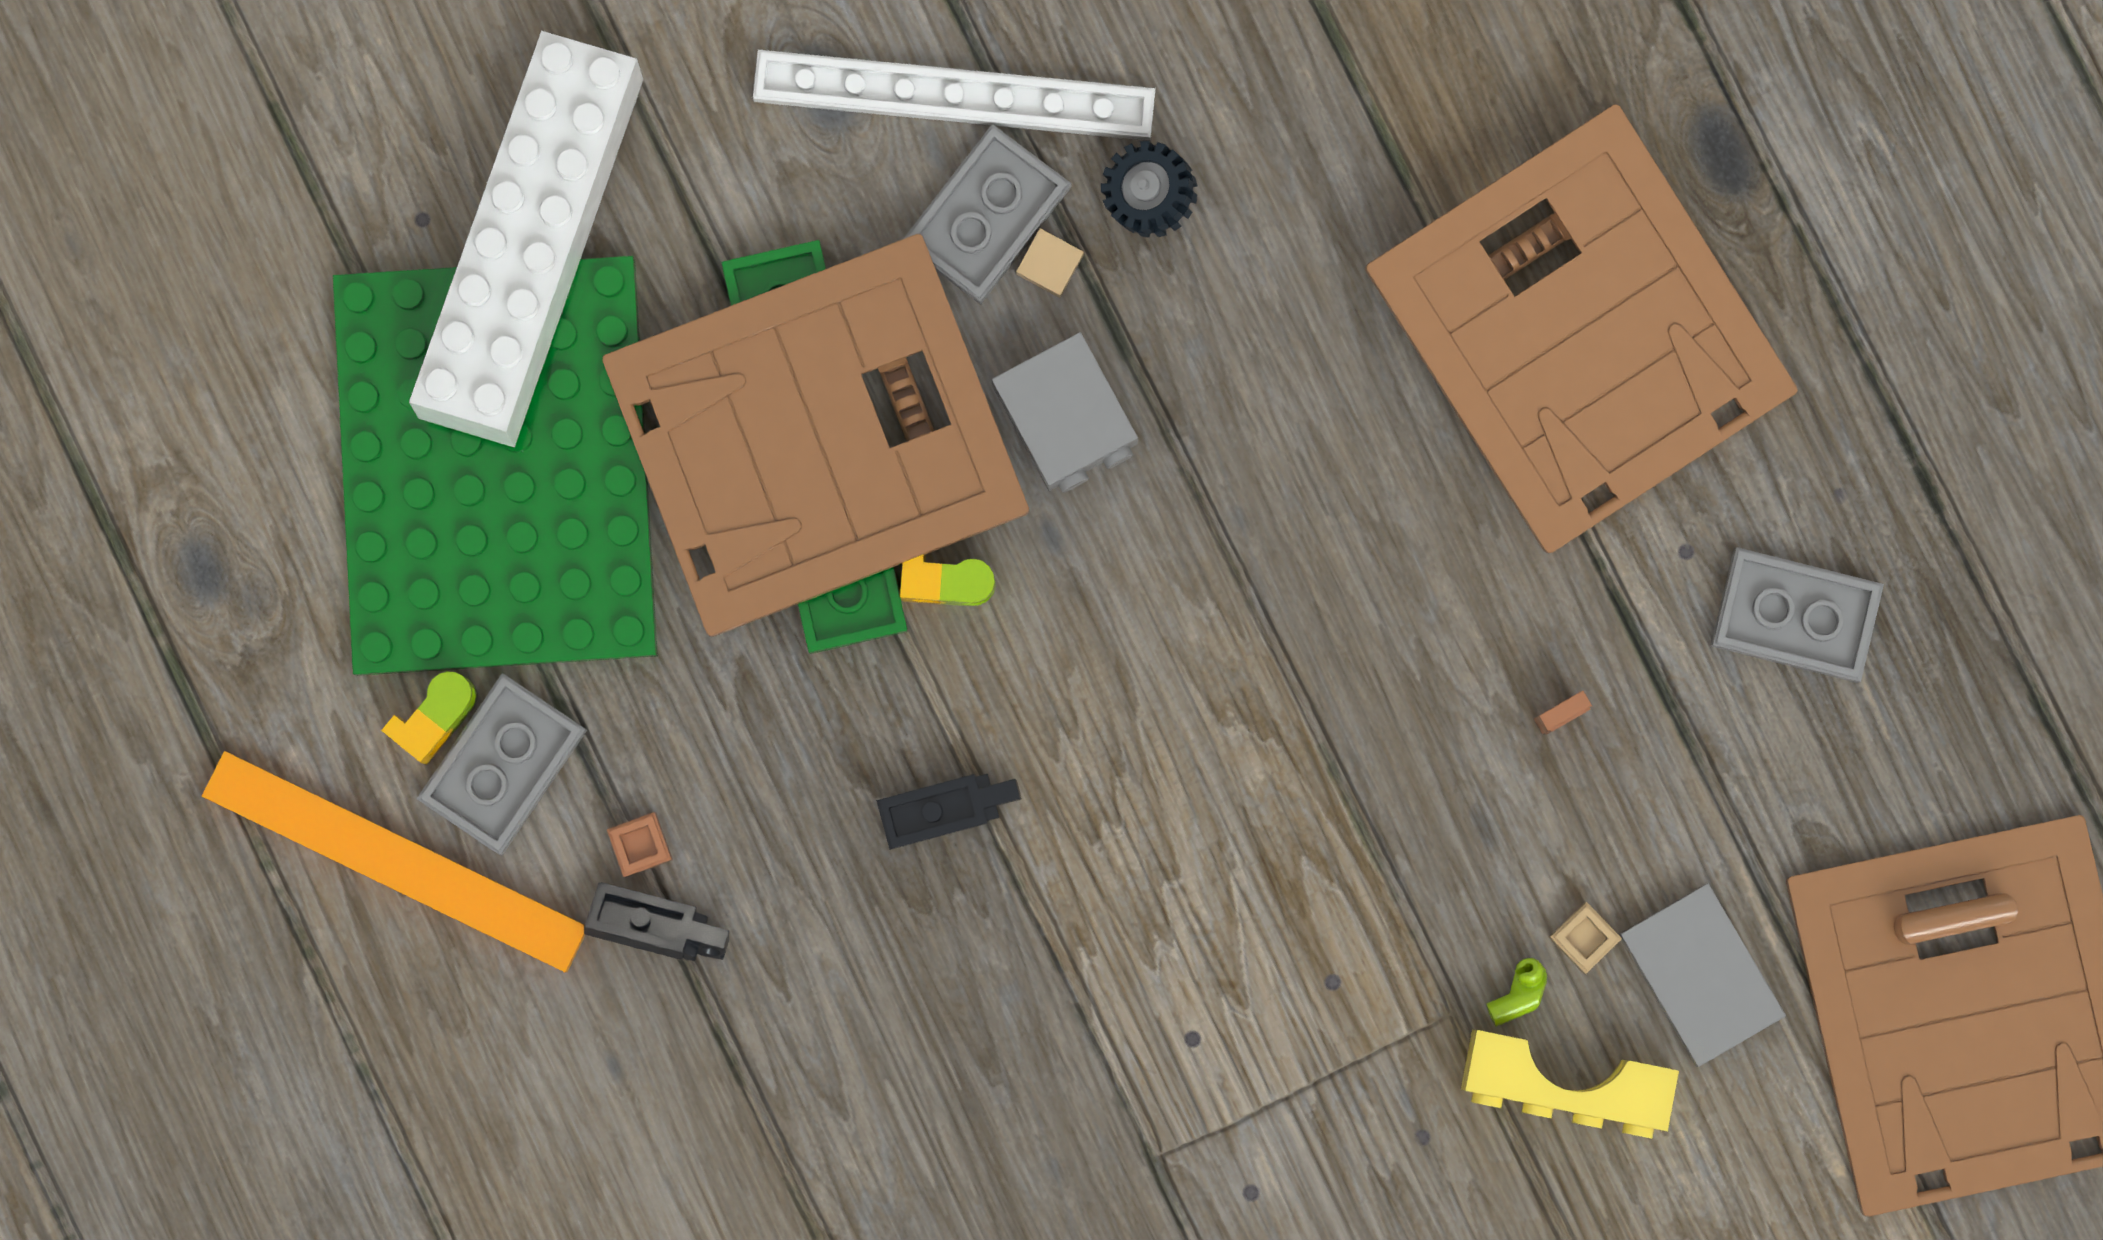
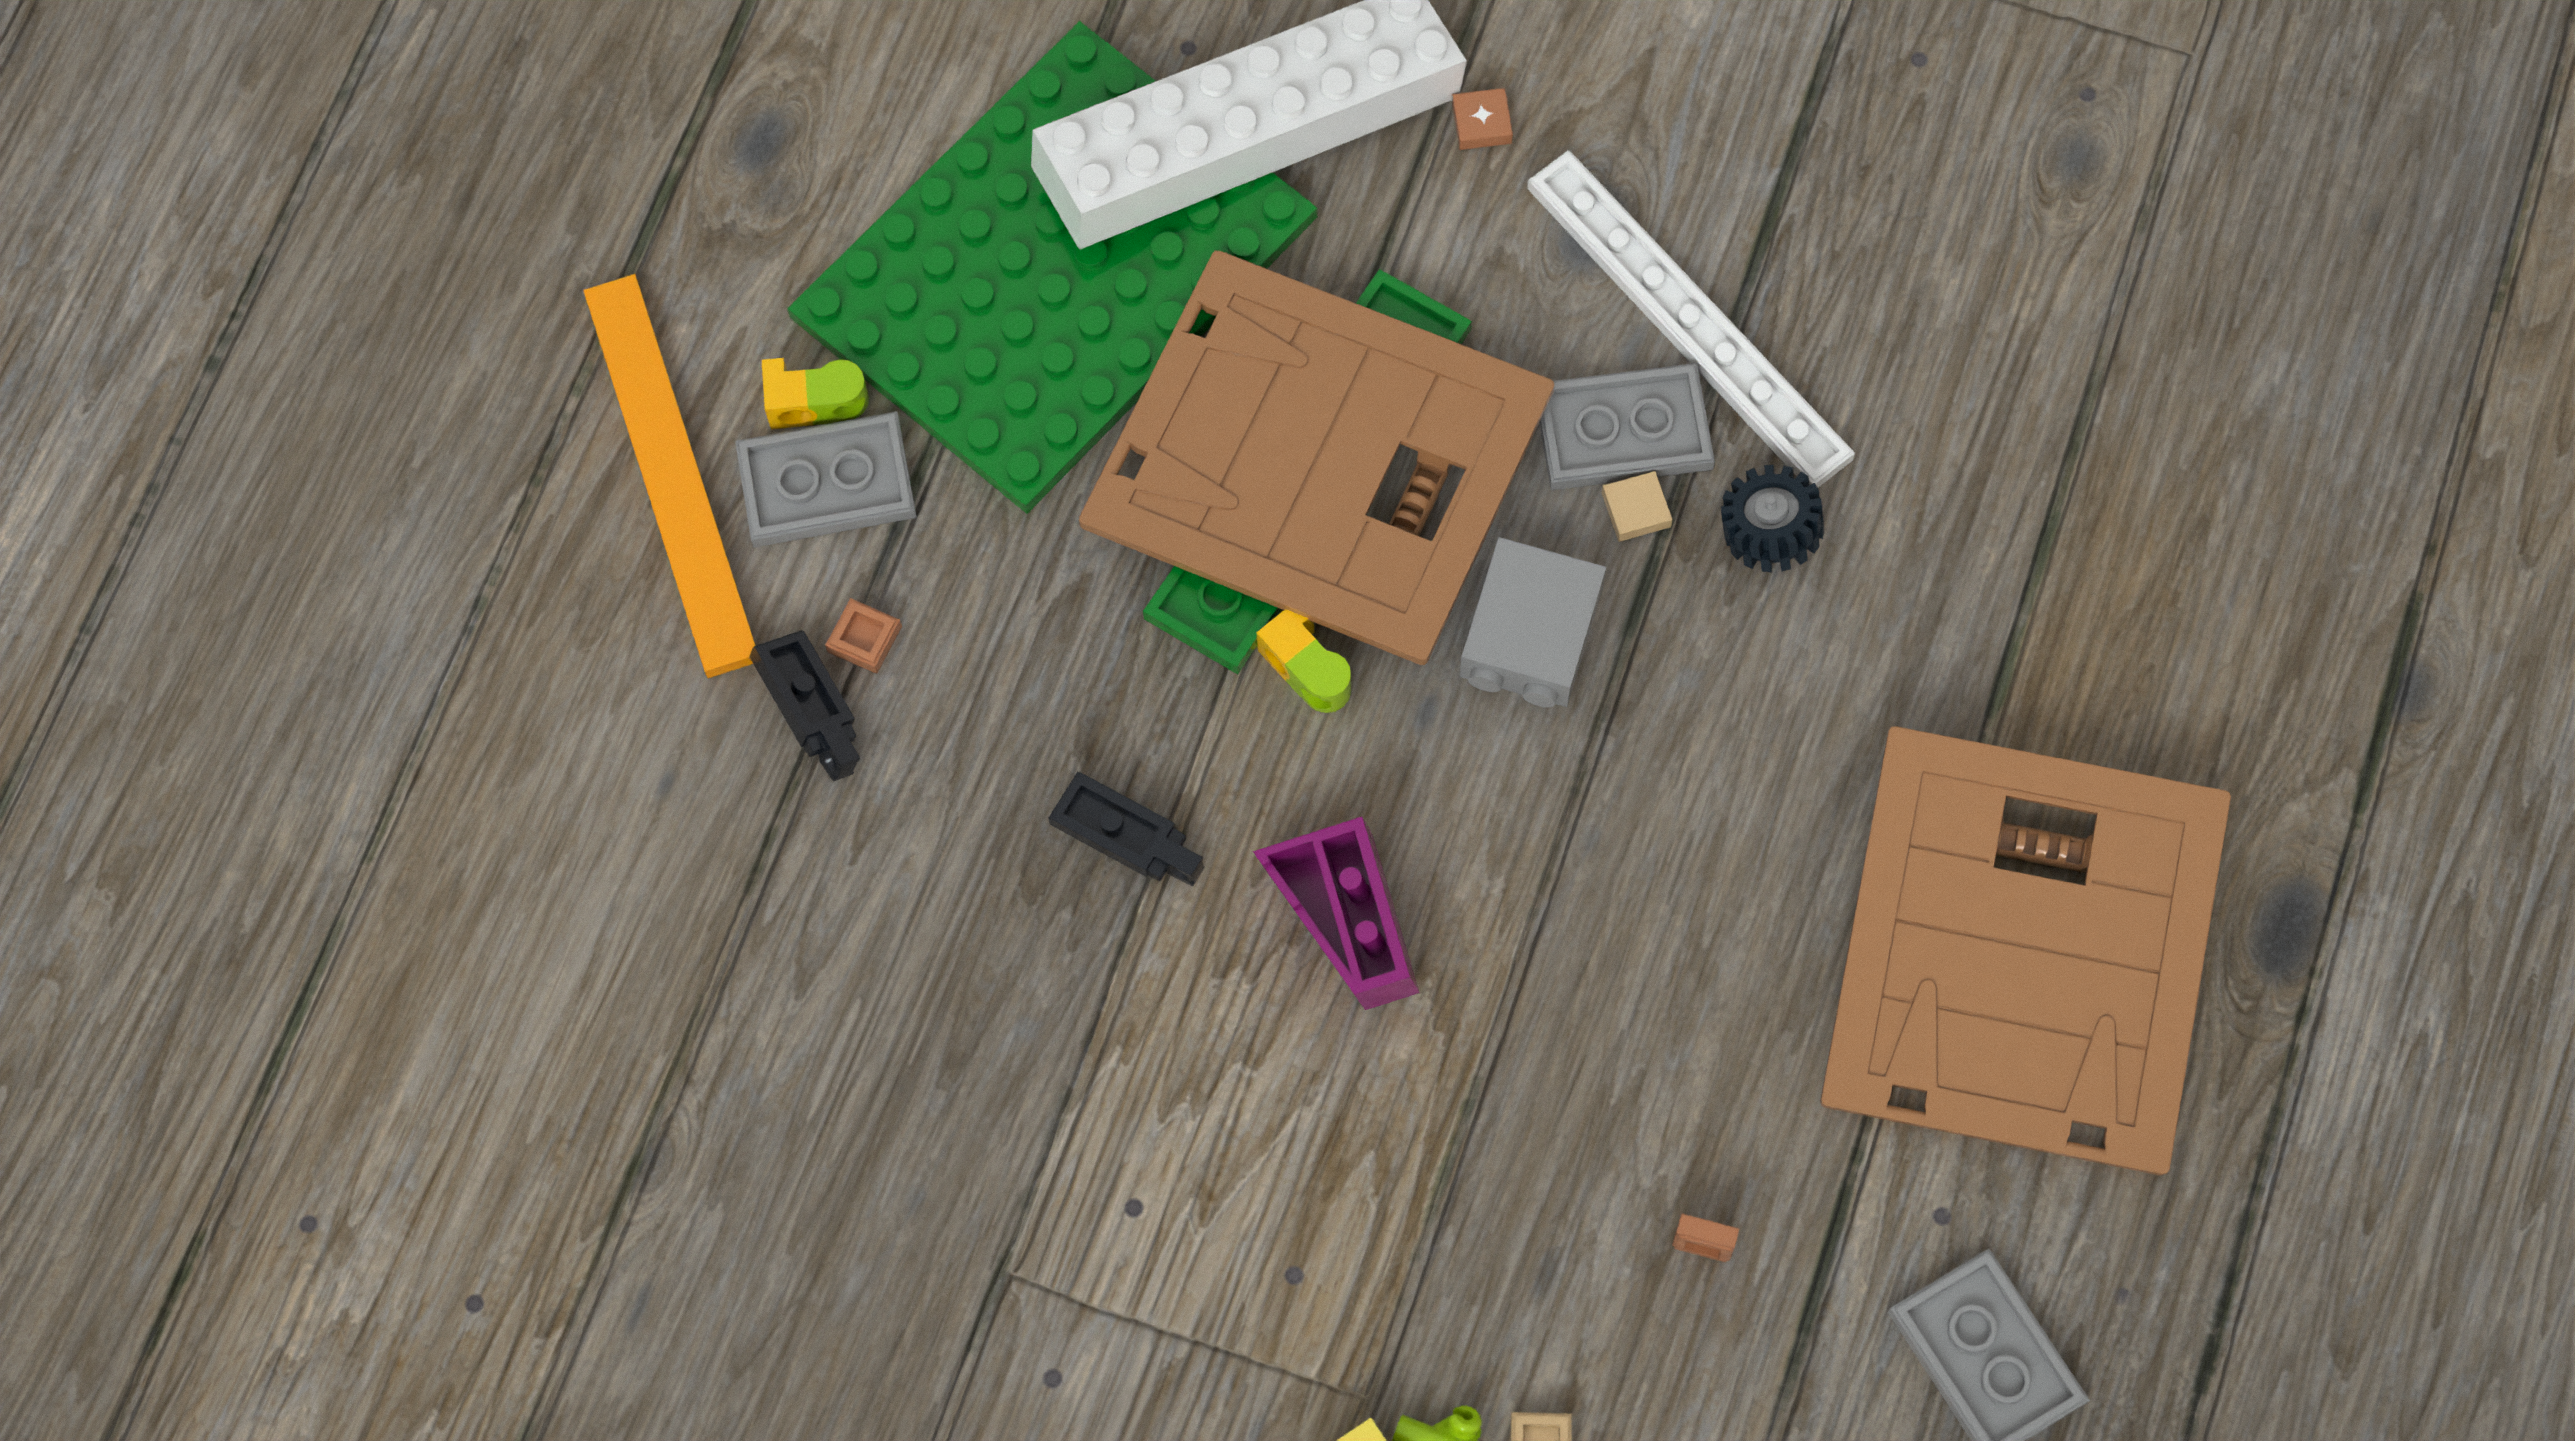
camera: 45 degrees right, 15 degrees down
none -> magenta wedge [1253,816,1420,1010]
none -> nougat tile [1452,88,1513,150]

